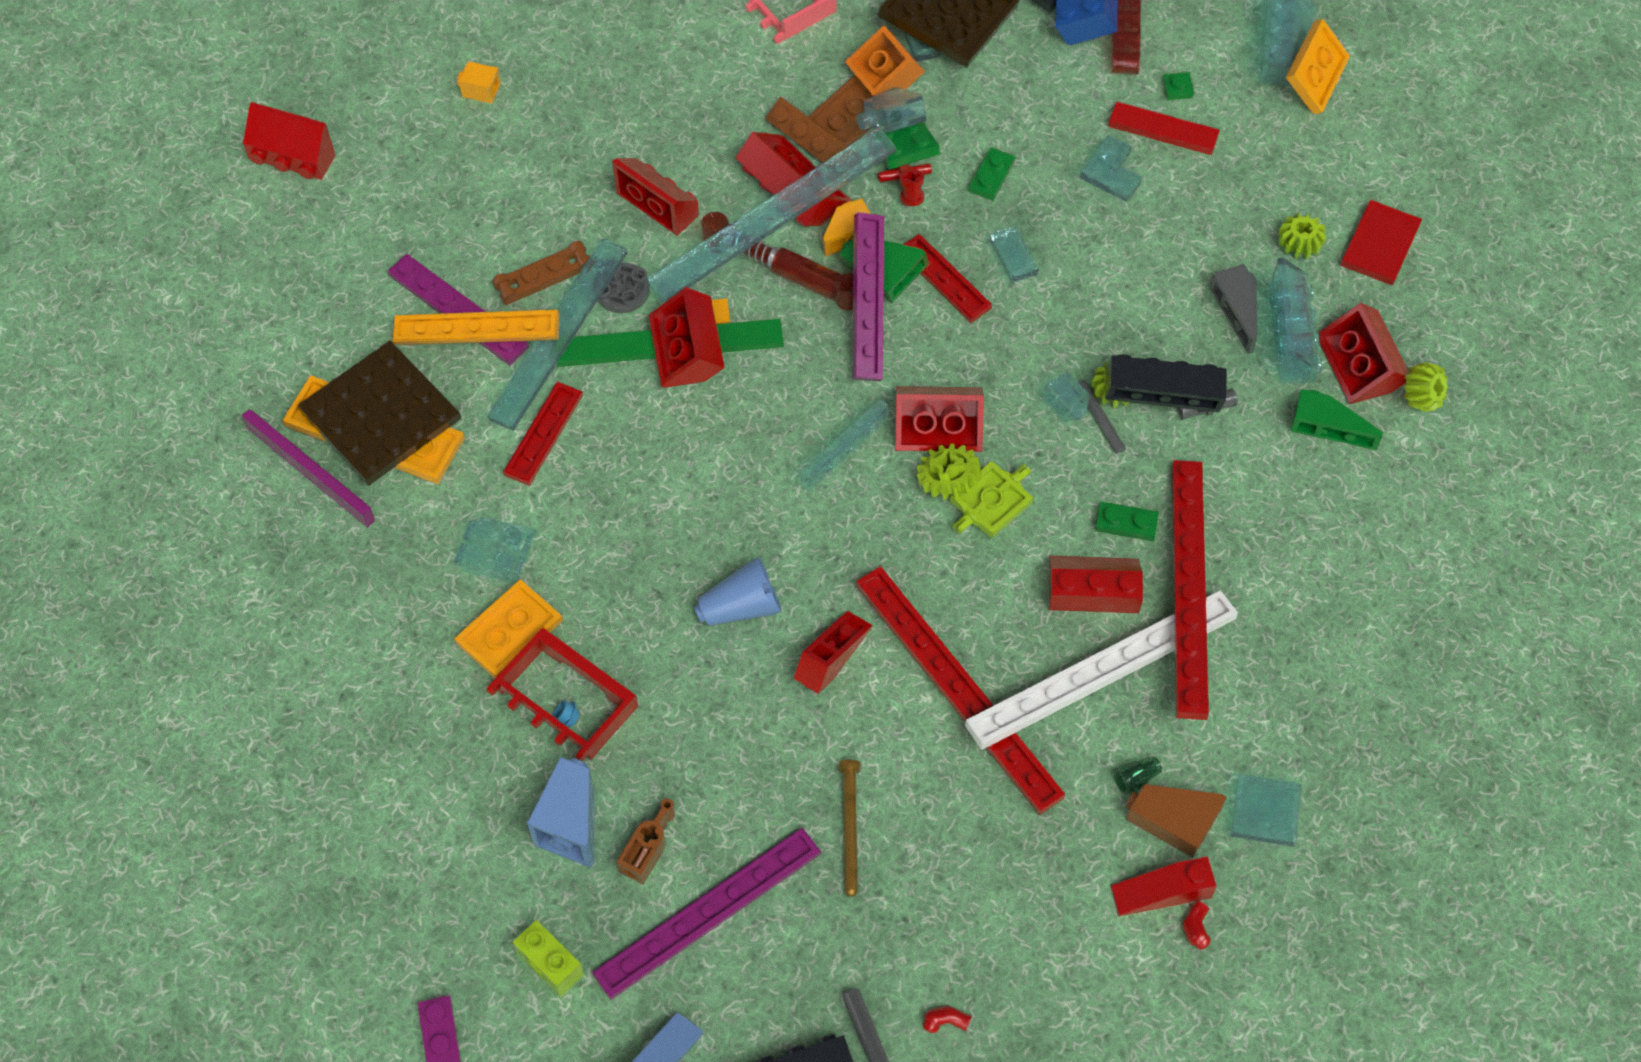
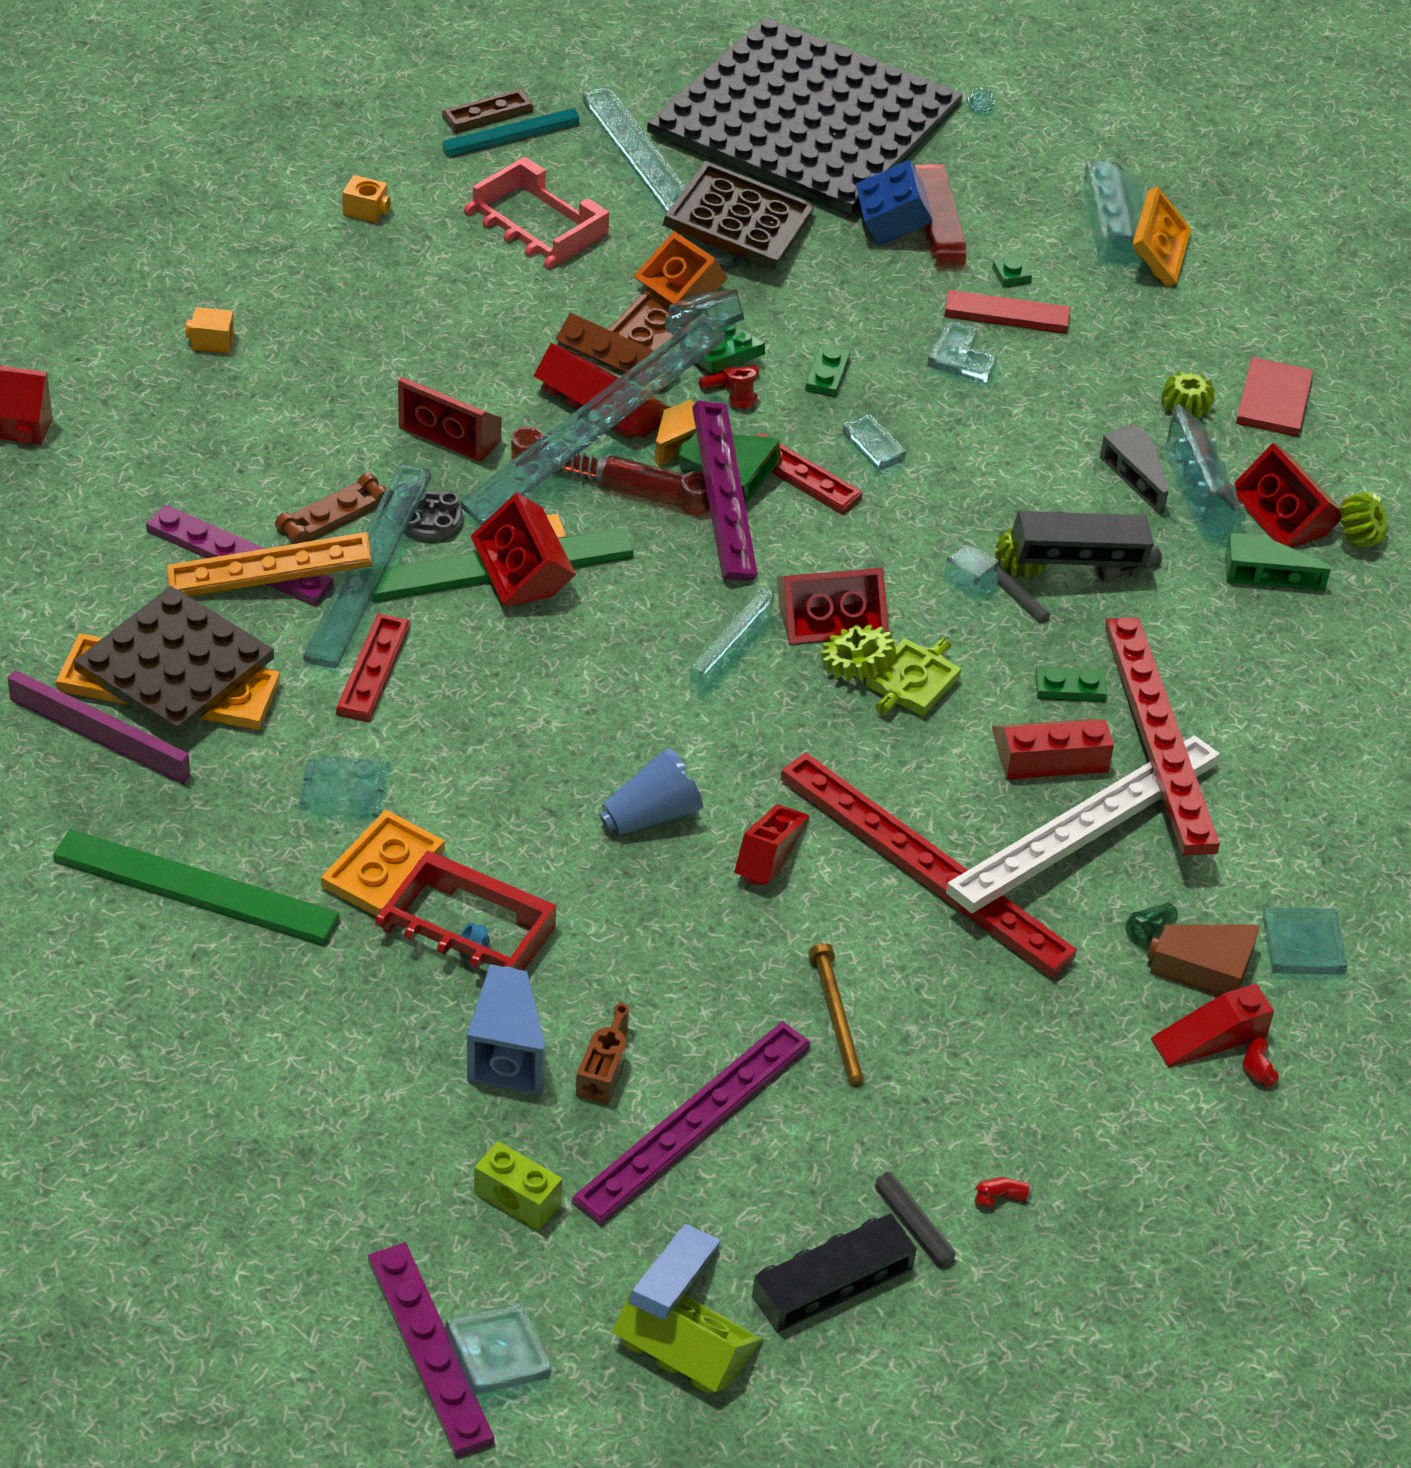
camera: 15 degrees left, 15 degrees down
none -> green tile [53,829,339,946]

